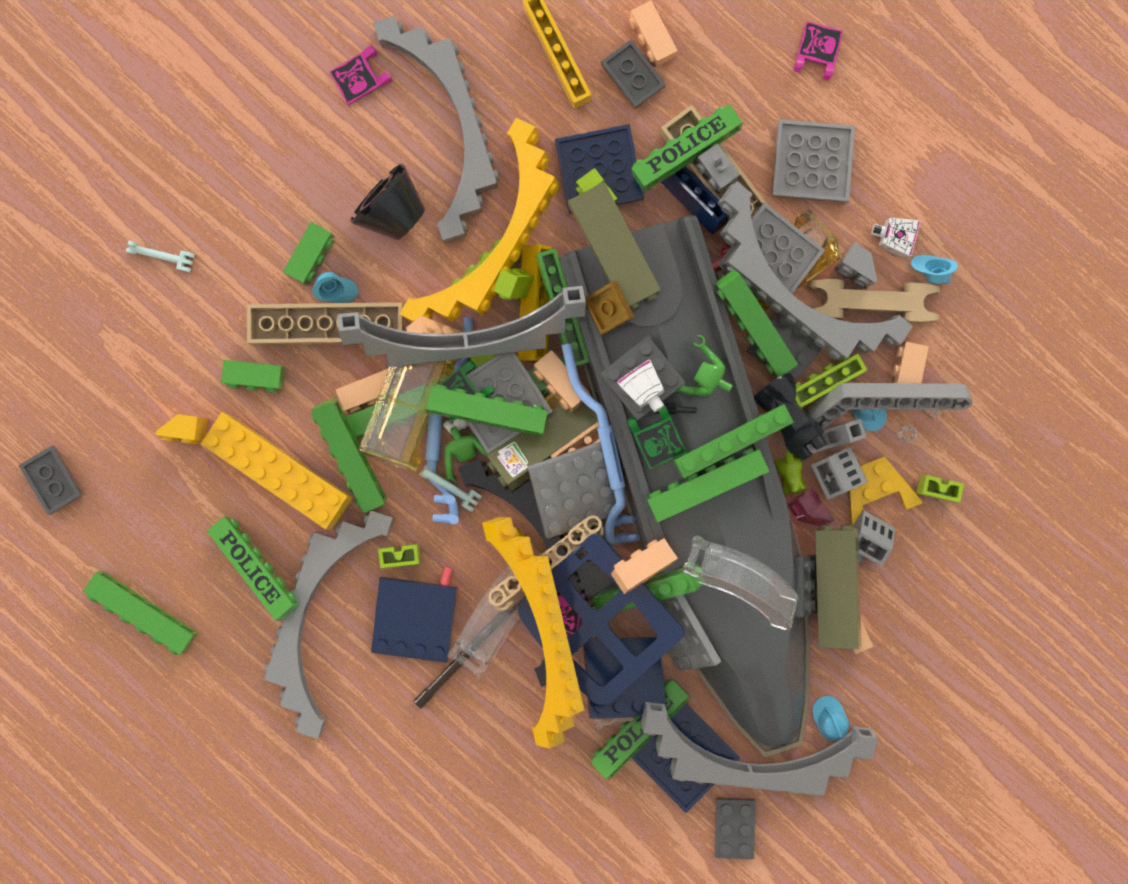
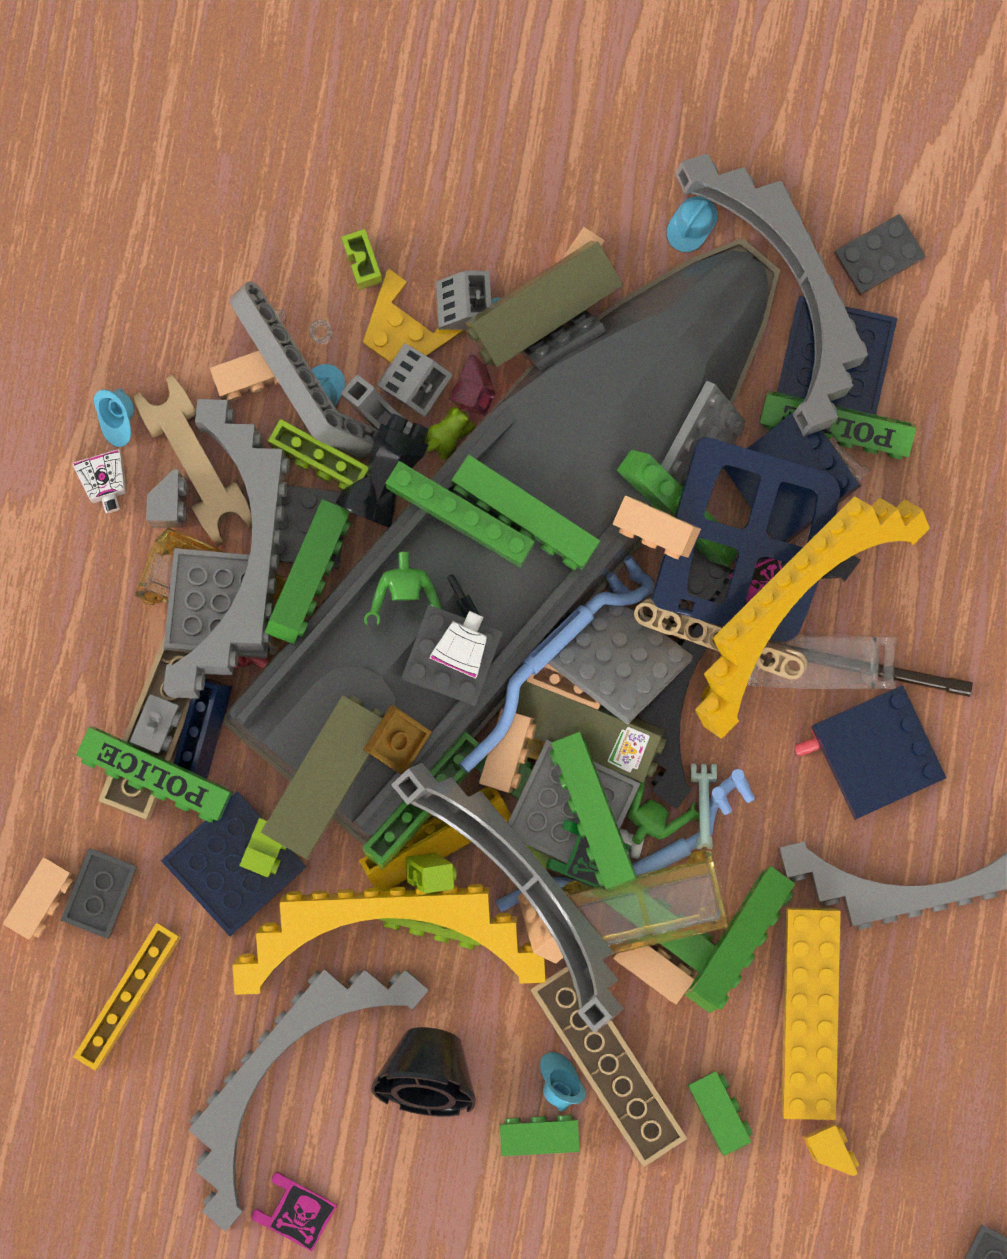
camera: 120 degrees left, 5 degrees down
bright green brick [207,516,299,621] -> none
lime brick [378,543,421,568] -> none
flag [628,403,687,469] -> none
clear windscreen [683,536,798,631] -> none
light grey plate [772,119,855,203] -> none

